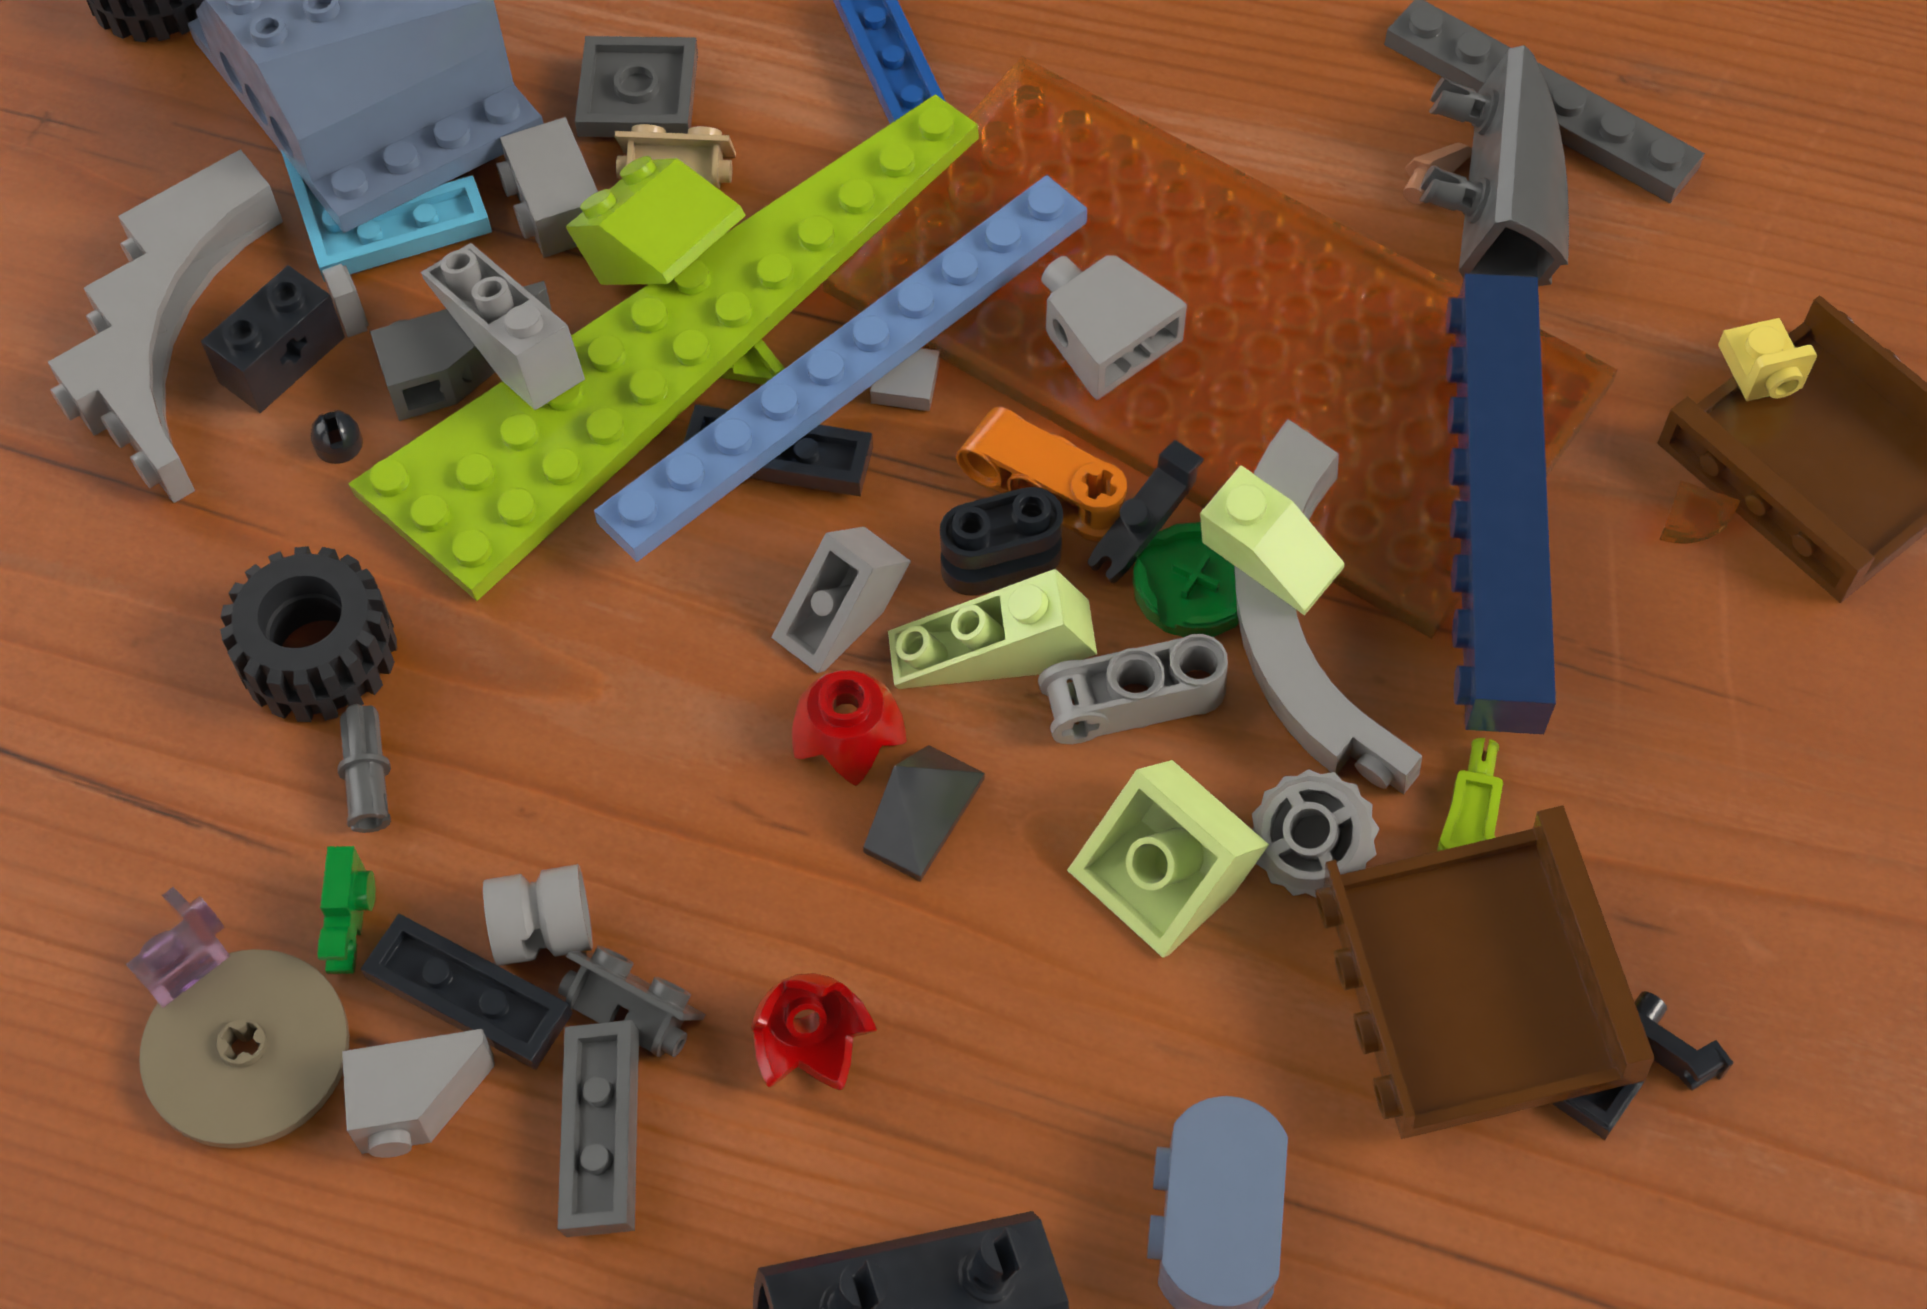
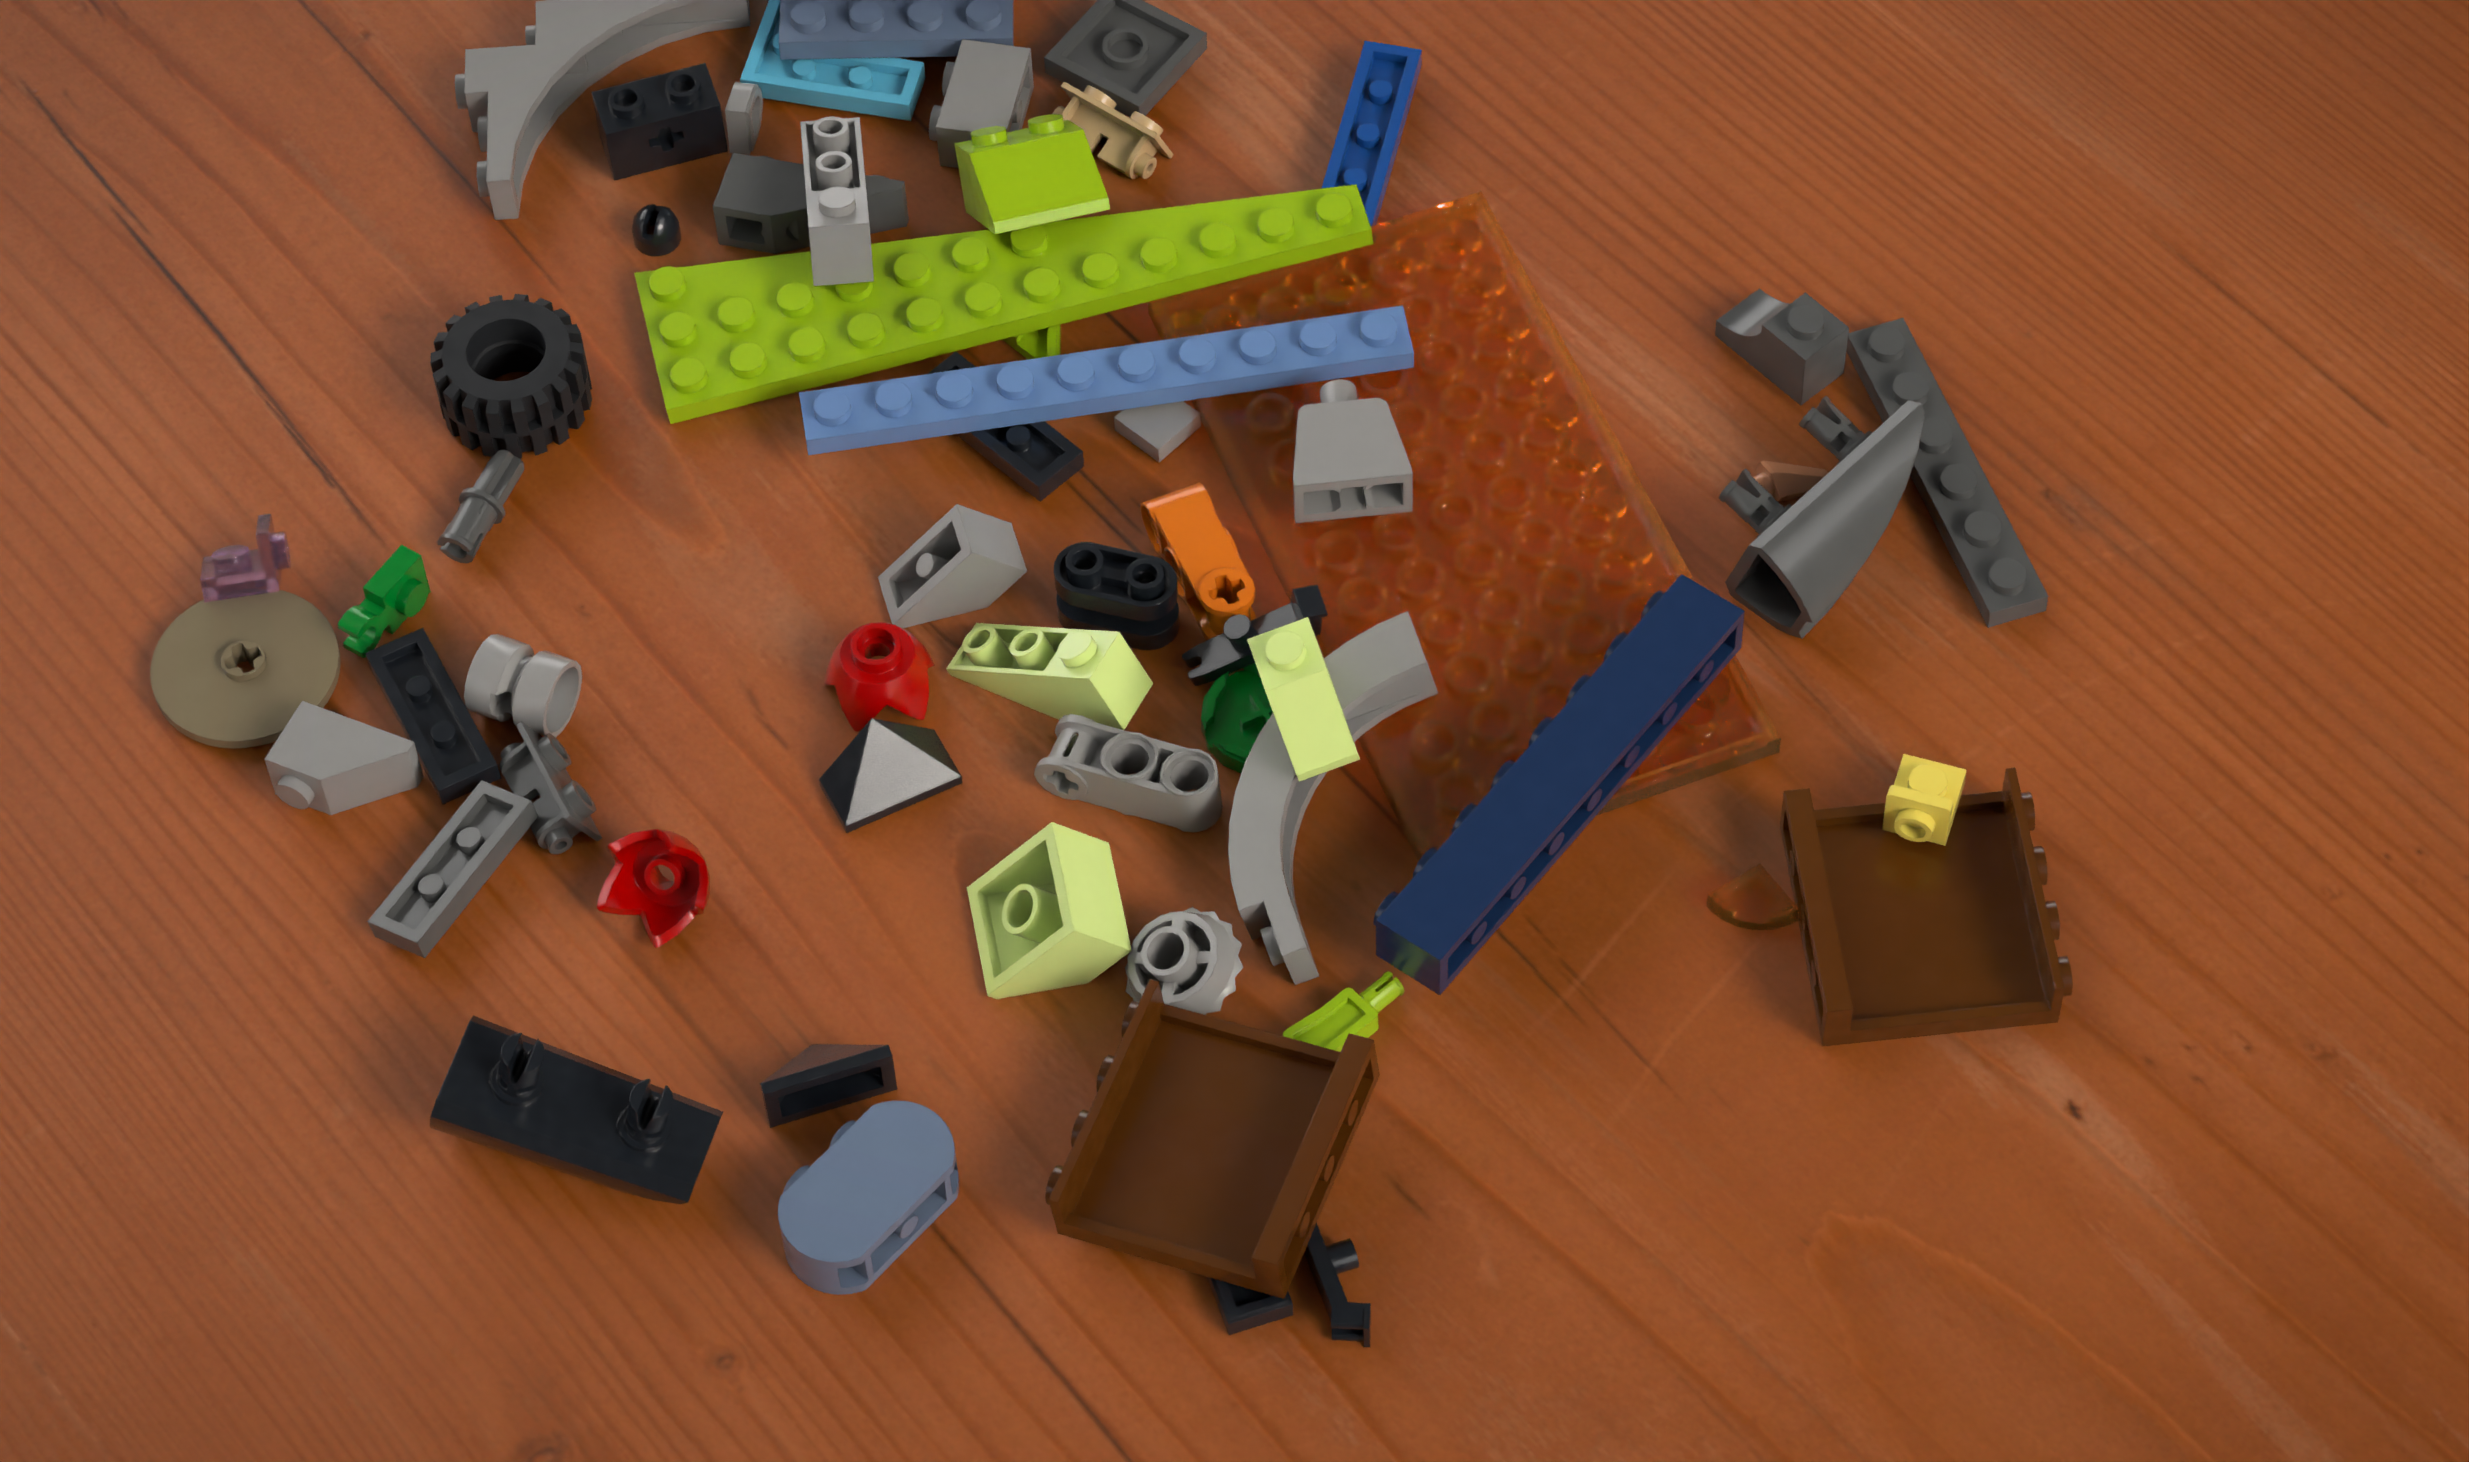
camera: 35 degrees right, 5 degrees down
none -> black slope [760,1044,898,1128]
none -> dark grey arch [1715,288,1849,405]

